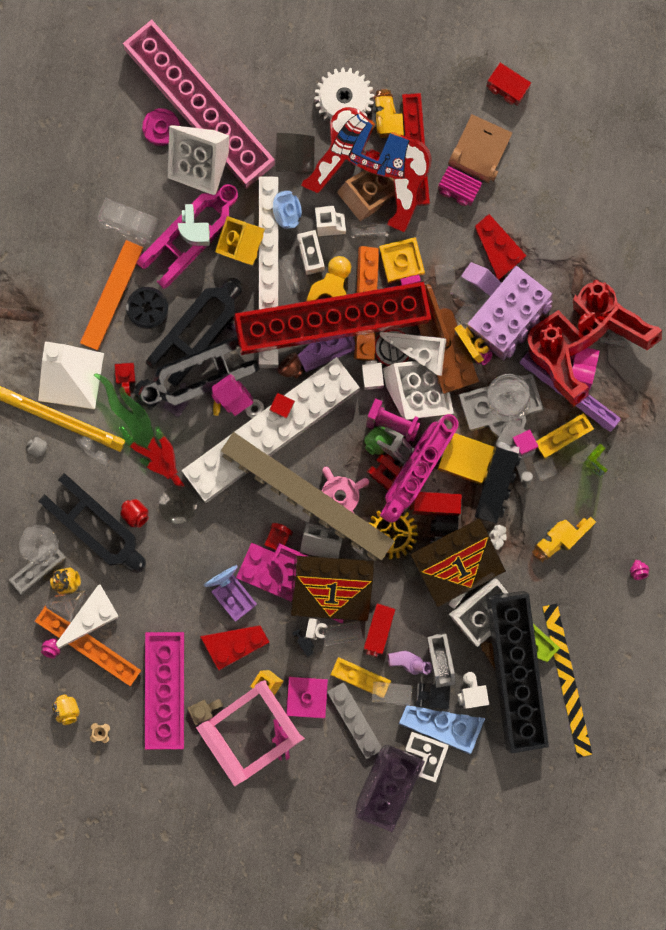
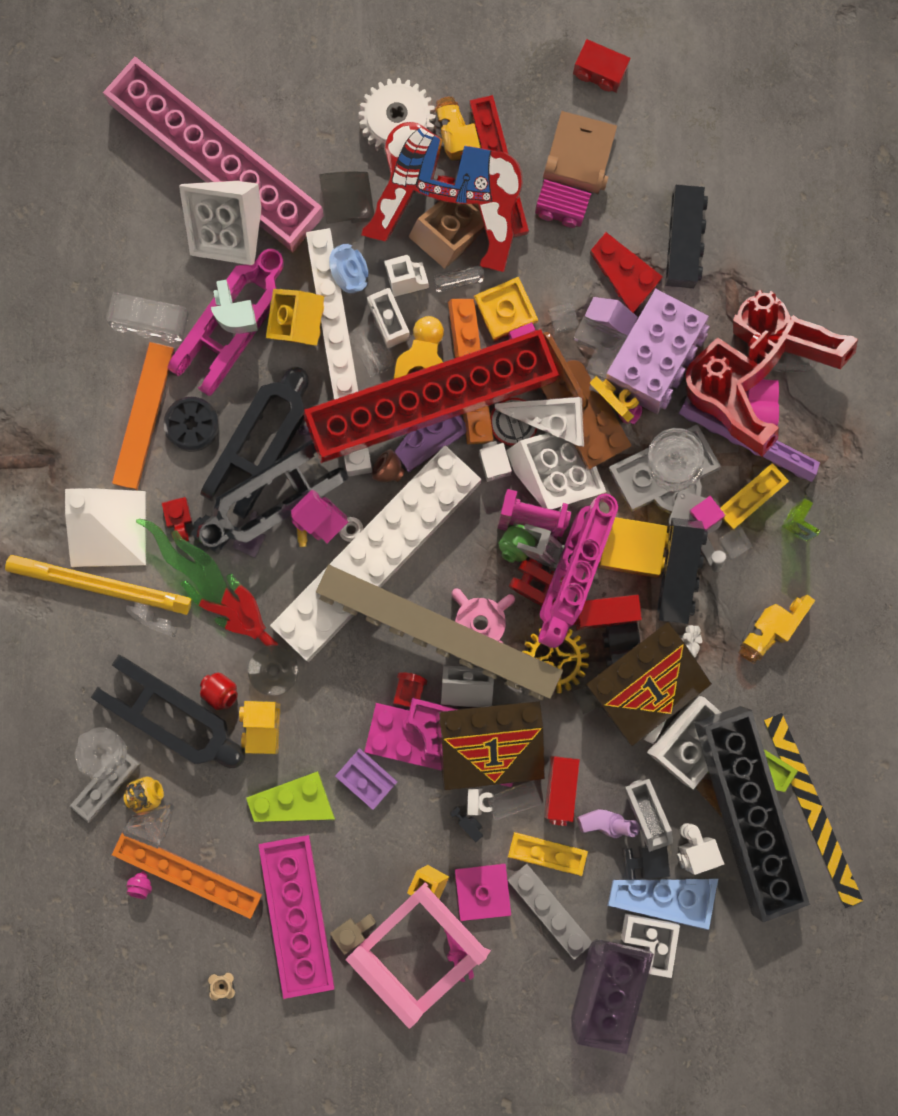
camera: 10 degrees left, 0 degrees up
light grey piece [26,437,47,458] -> none
yellow head [52,695,80,725] -> none
white wing [56,585,118,649] -> none
dark pink tile [142,108,180,146] -> none
red wing [200,625,270,670] -> none
light blue dish [204,565,238,588] -> none
red tile [269,393,295,419] -> none
clear tile [372,682,412,706] -> none
dark pink plate [630,560,649,580] -> none
none -> yellow brick [239,701,280,754]
none -> lime wing [246,771,335,822]
none -> black brick [665,184,708,289]

